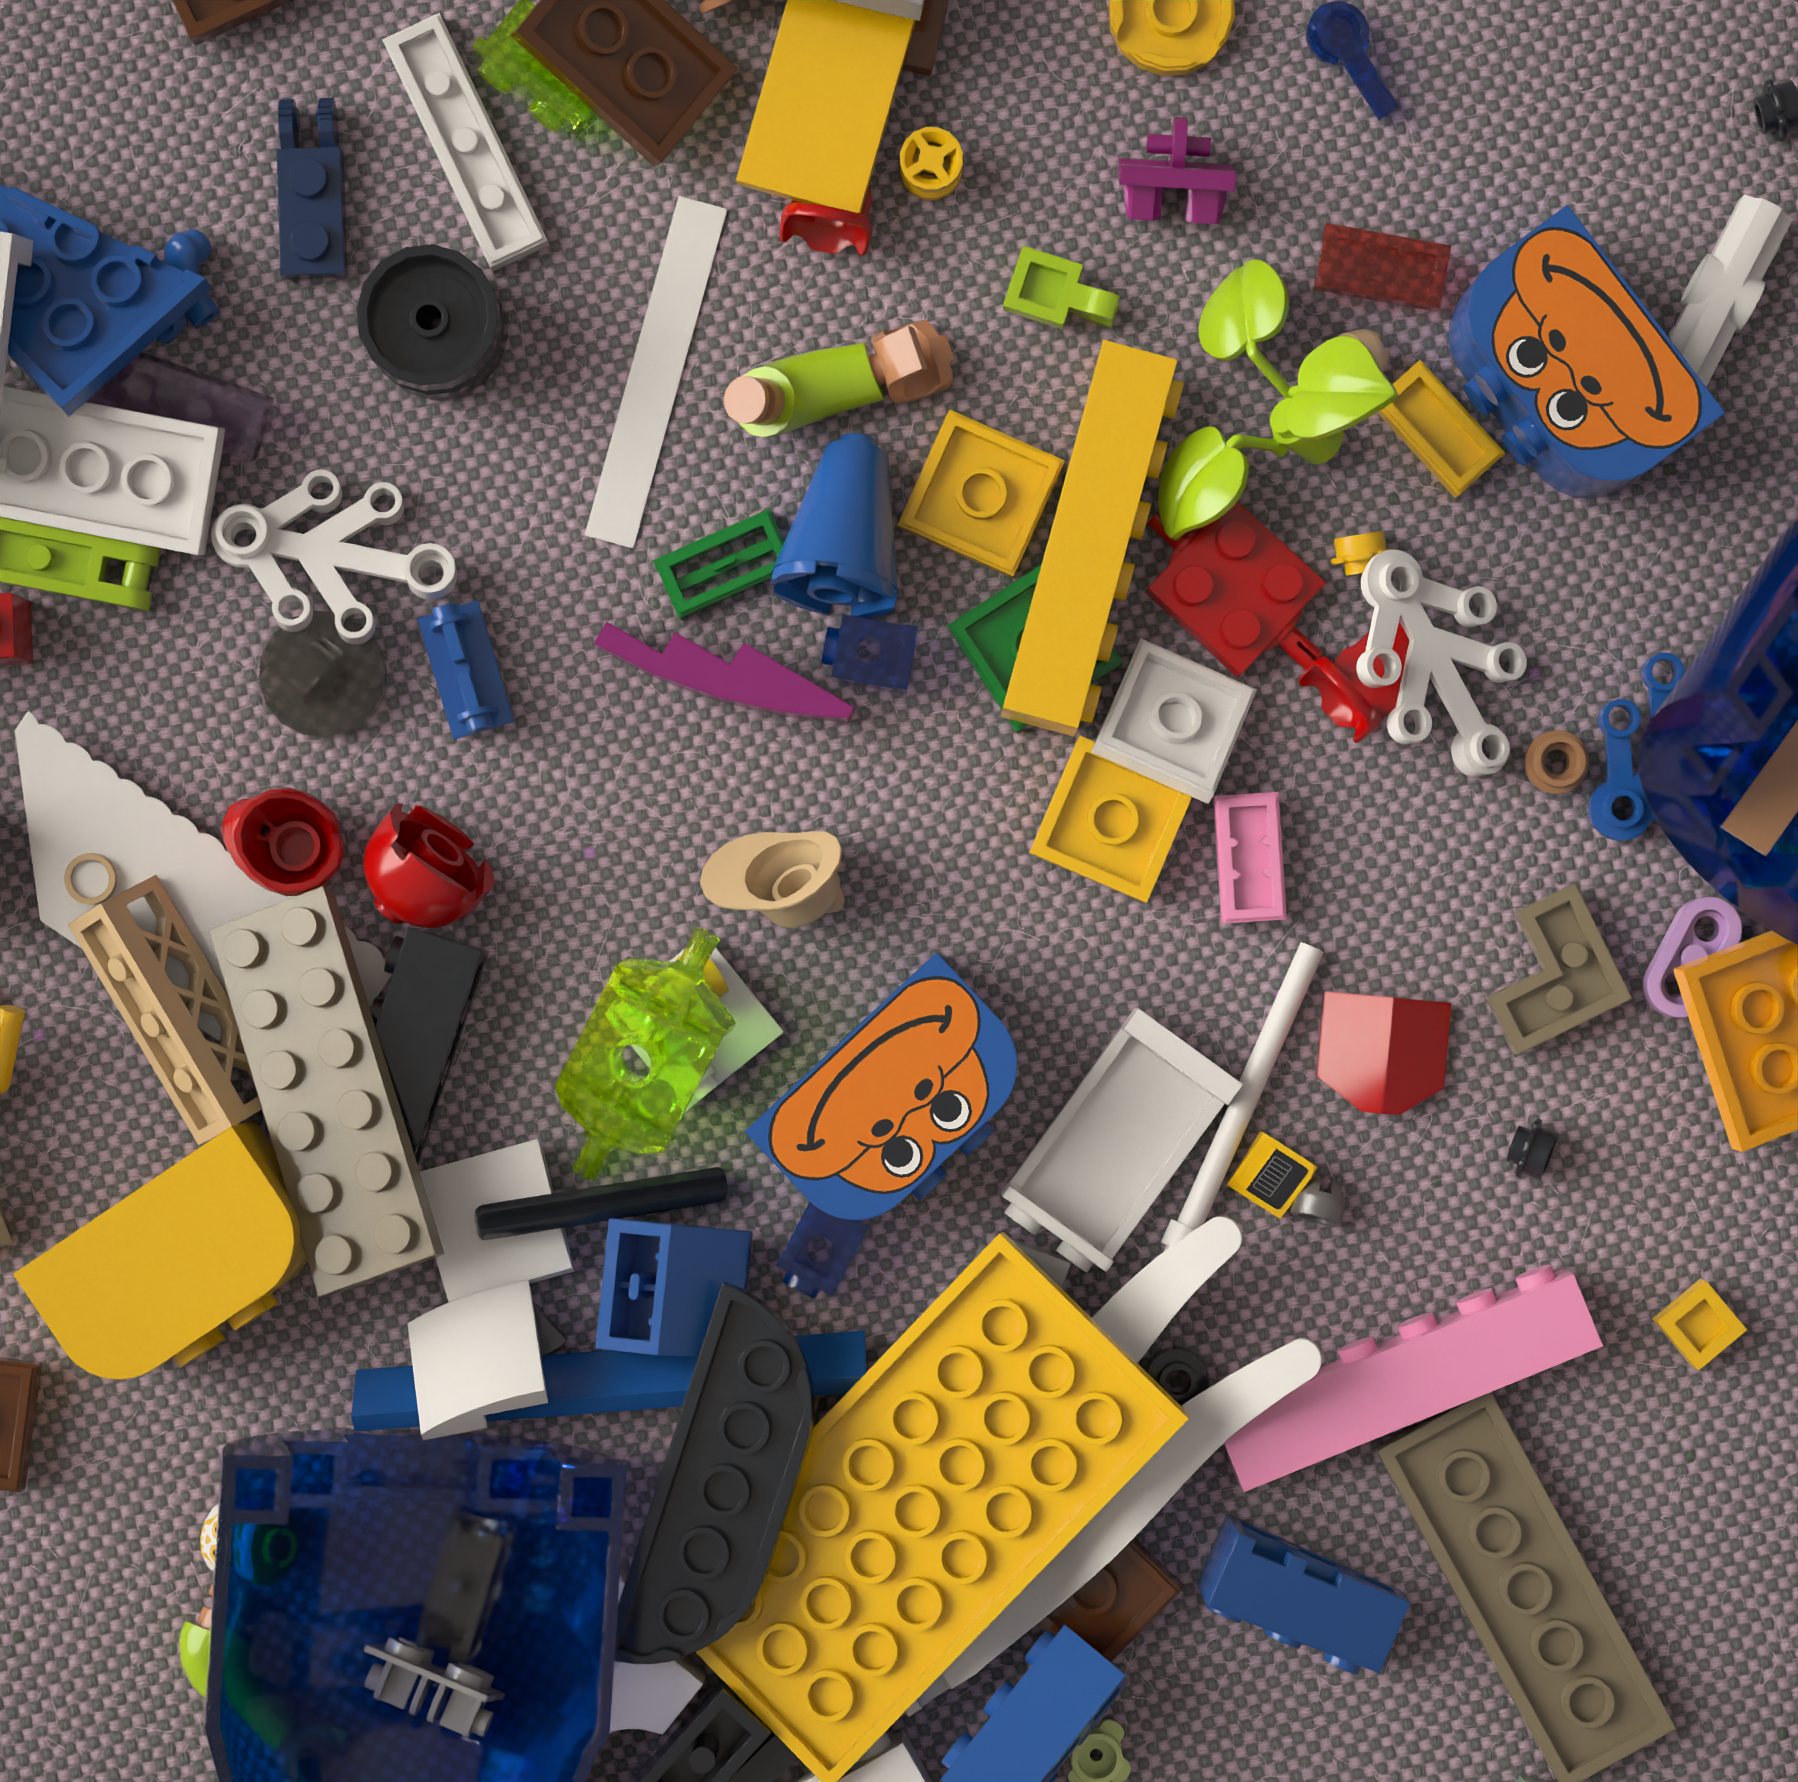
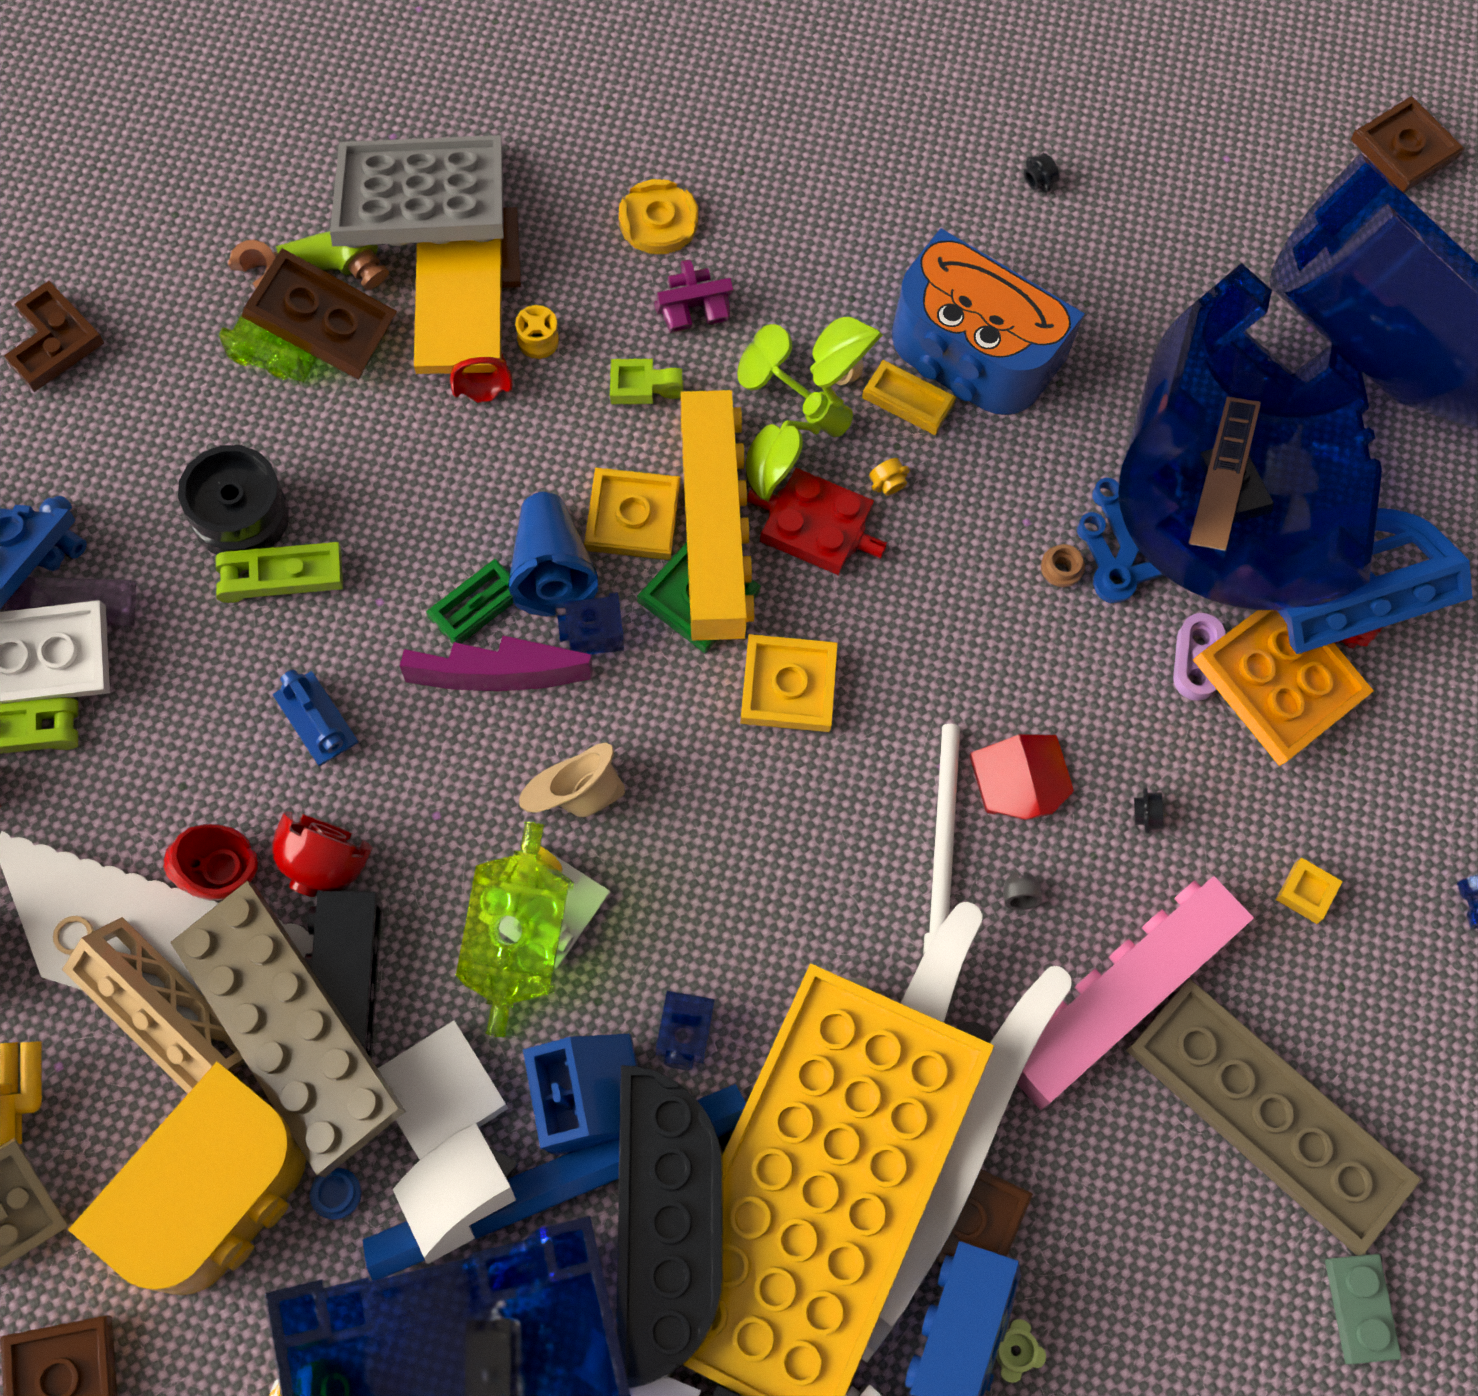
camera: 25 degrees left, 20 degrees down
white plant [211,469,457,645] -> none
clear smoke tile [259,611,388,738] -> none
dark blue hinge [276,98,348,280] -> none
white tile [382,13,549,272] -> none
black axle [475,1167,728,1241] -> none
white sticker [585,196,727,548] -> none
piece [724,320,954,438] -> none
brick [745,952,1017,1220] -> none
white panel [1000,1008,1243,1273] -> none
white plate [1091,638,1257,804] -> none
blue wedge [1196,1514,1411,1675] -> none
bright pink plate [1213,792,1287,924] -> none
slope [1226,1131,1318,1219] -> none
red piece [1298,622,1409,743] -> none
clear blue plate [1306,1,1400,121] -> none
clear red plate [1312,223,1451,312] -> none
white plant [1356,549,1527,777] -> none
dark tan plate [1485,884,1632,1055] -> none
white piece [1669,195,1793,387] -> none
none -> lime plate [215,542,343,603]
none -> blue plate [310,1167,362,1220]

